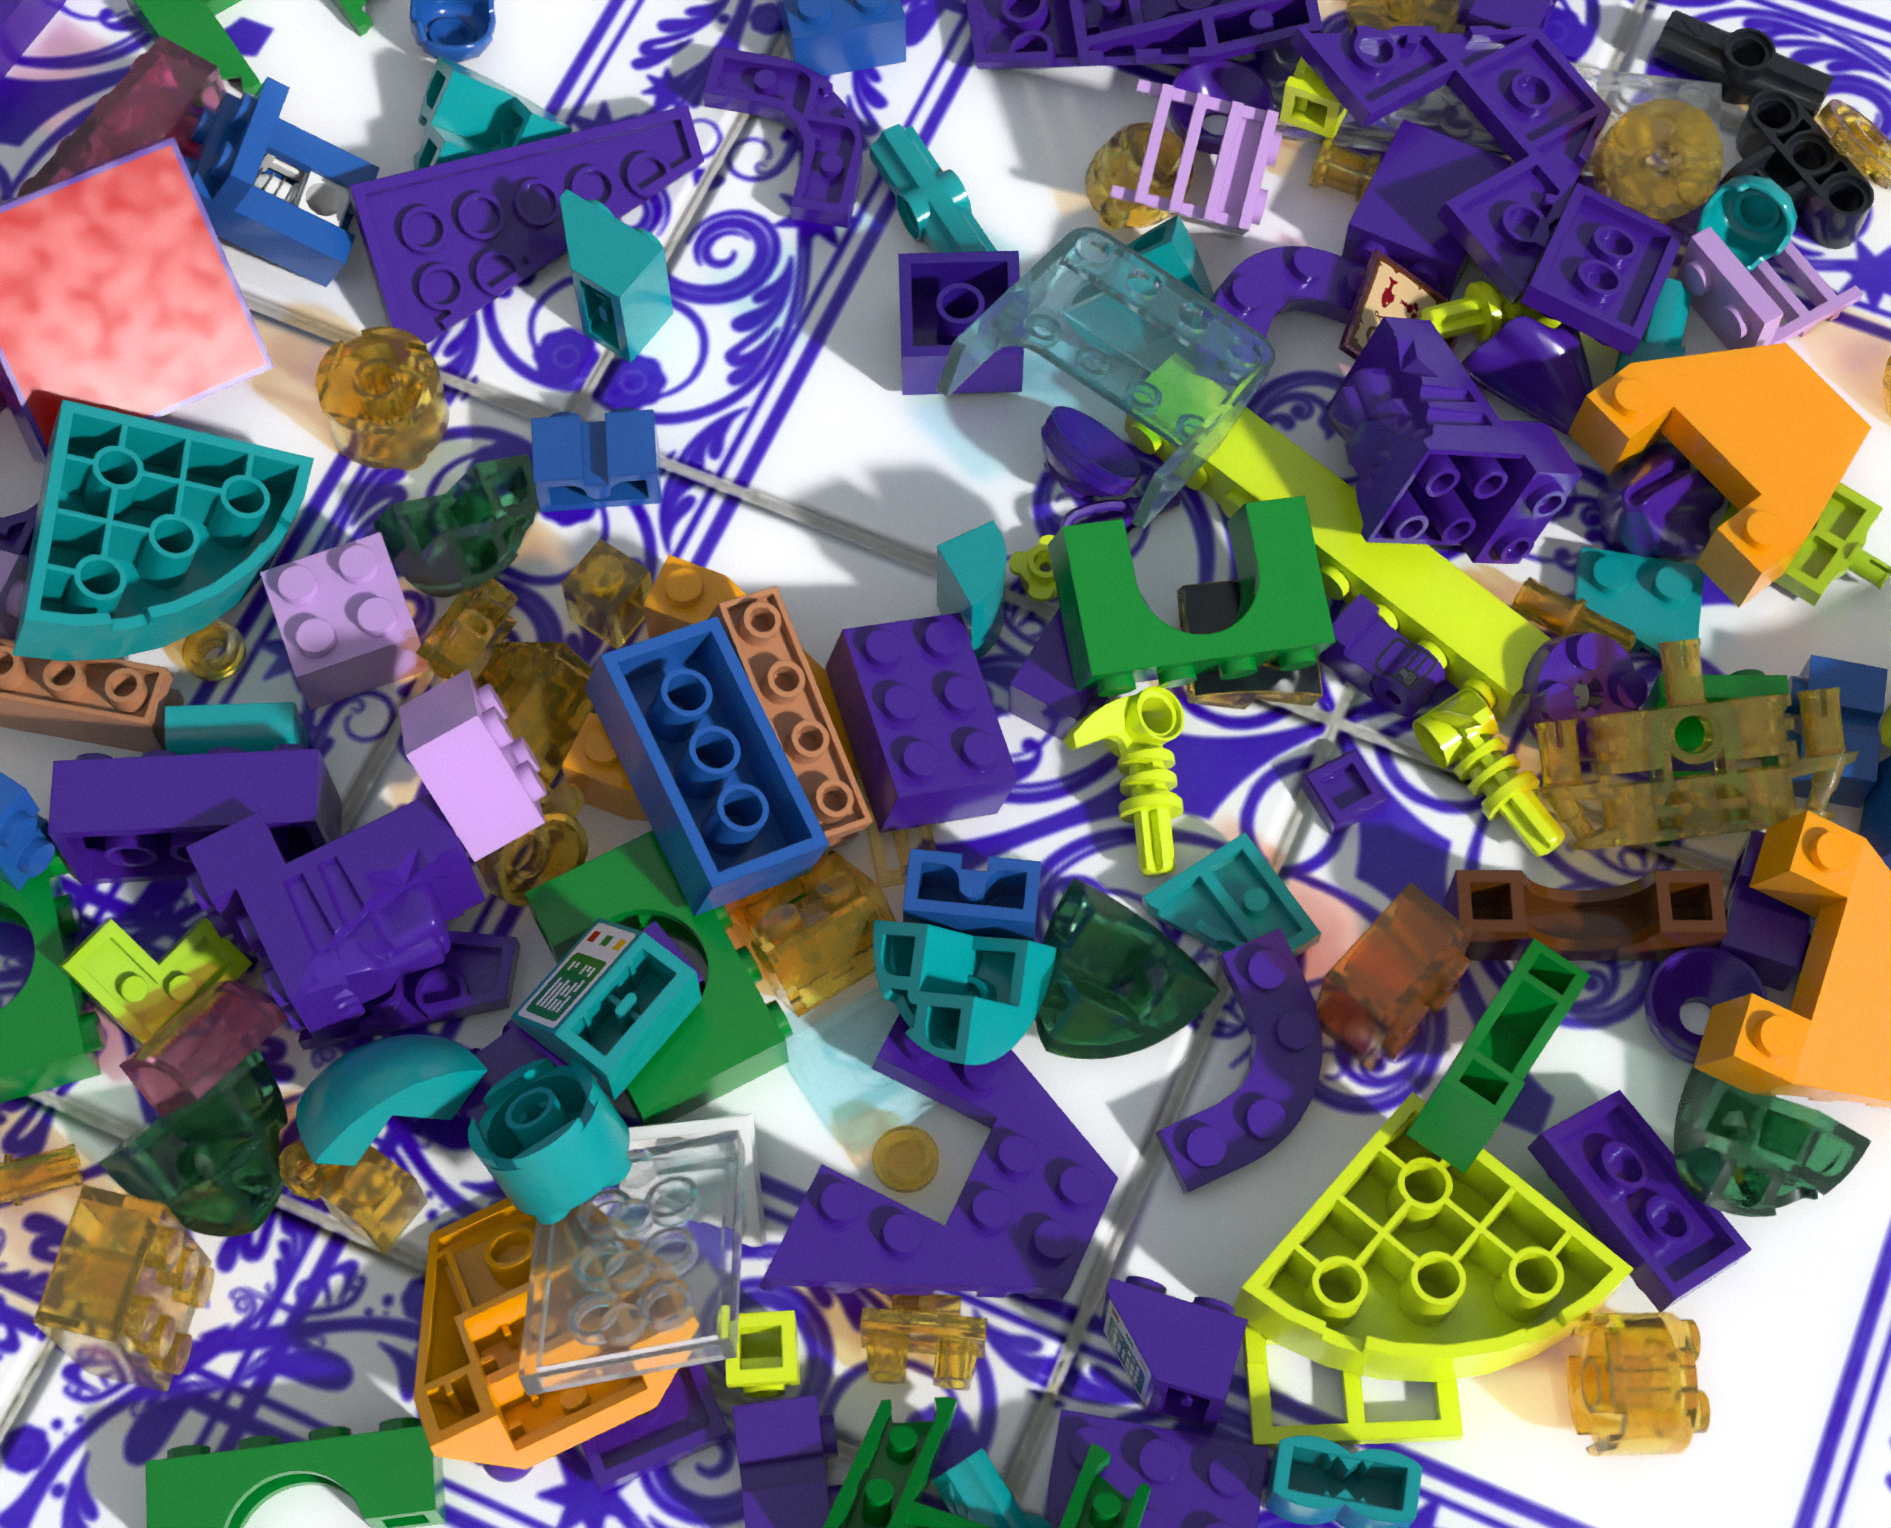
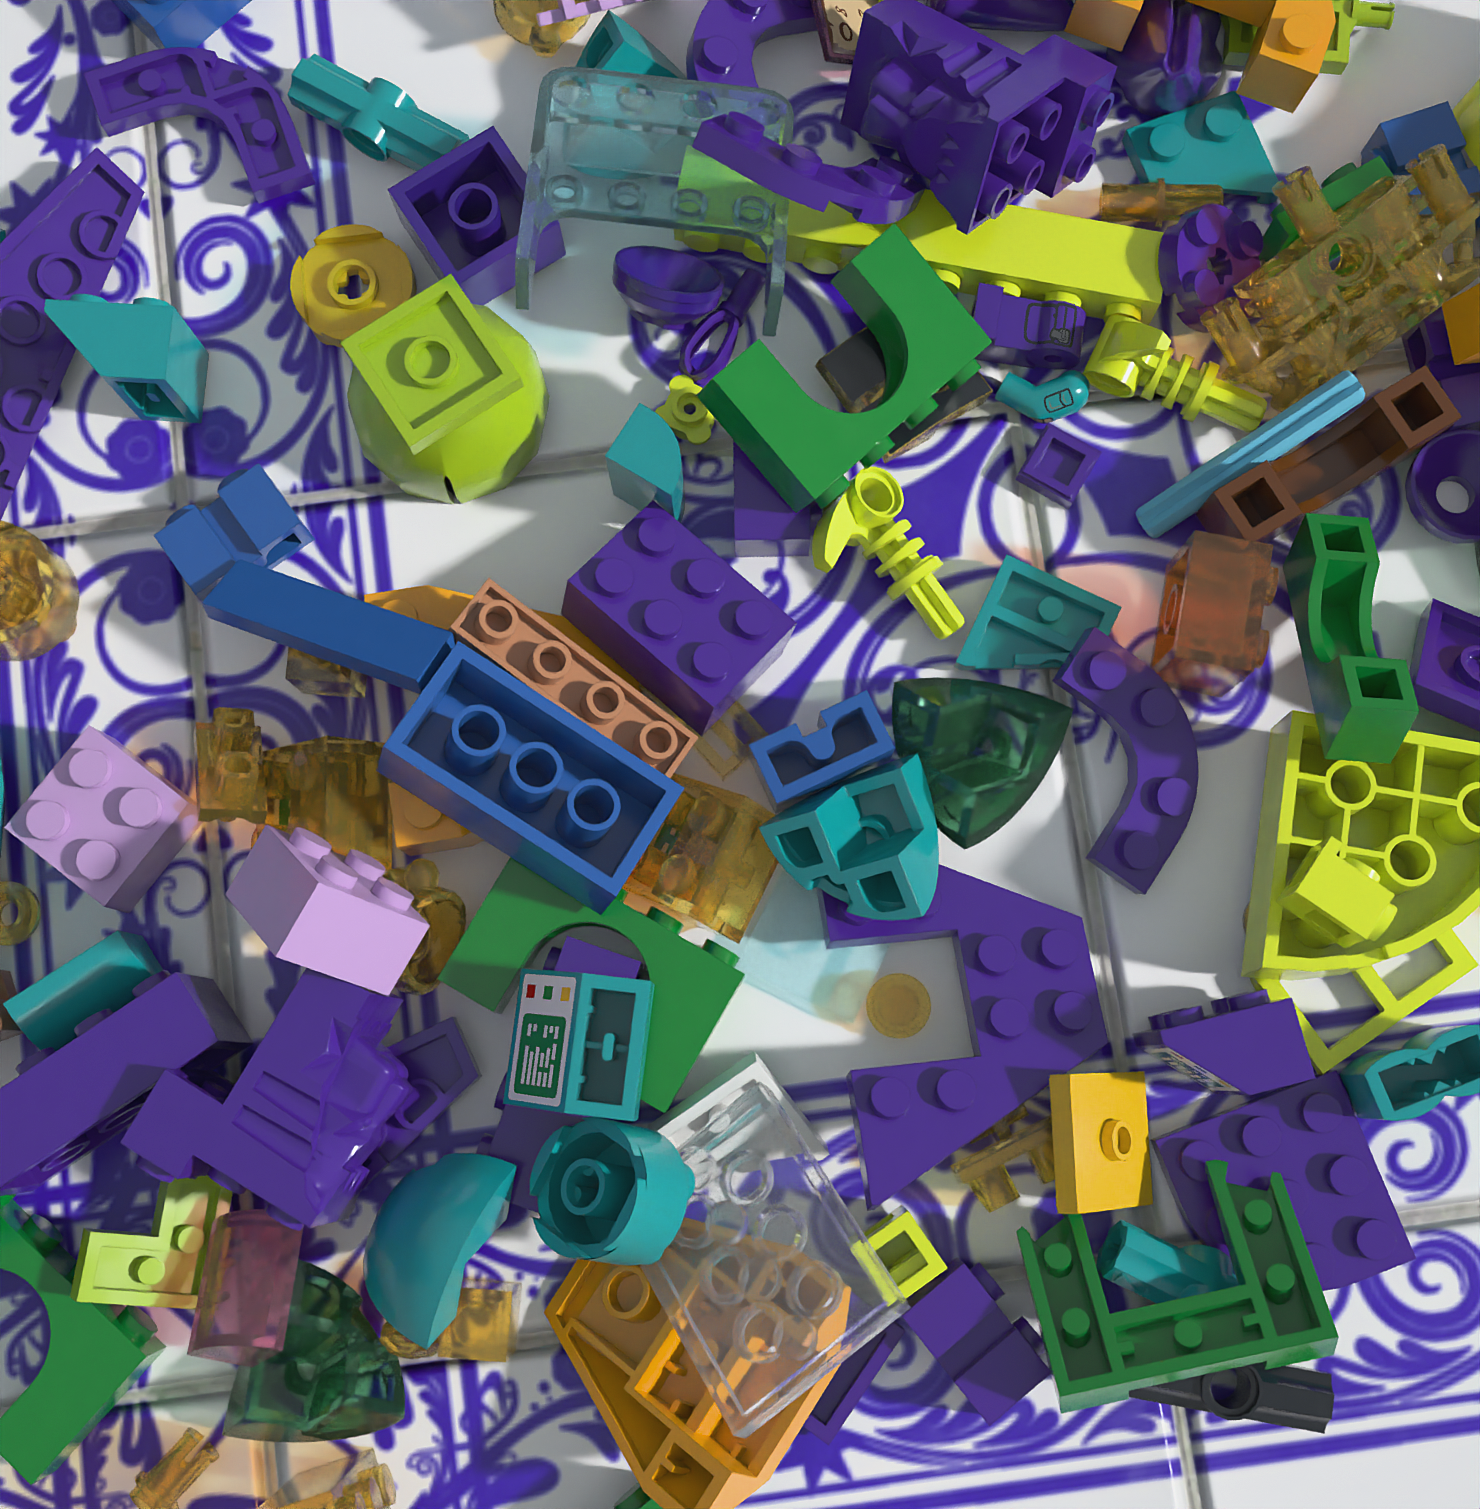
camera: 30 degrees left, 15 degrees up
clear green brick [373,454,537,598] -> none
none -> blue tile [202,559,456,694]
none -> yellow plate [290,224,417,348]
none -> lime plate [340,274,550,504]
none -> dark purple plate [692,111,926,224]
none -> teal arm [994,370,1090,424]
none -> yellow plate [1049,1071,1153,1214]
none -> medium azure axle [1136,370,1365,538]
none -> neon yellow brick [1276,836,1398,948]

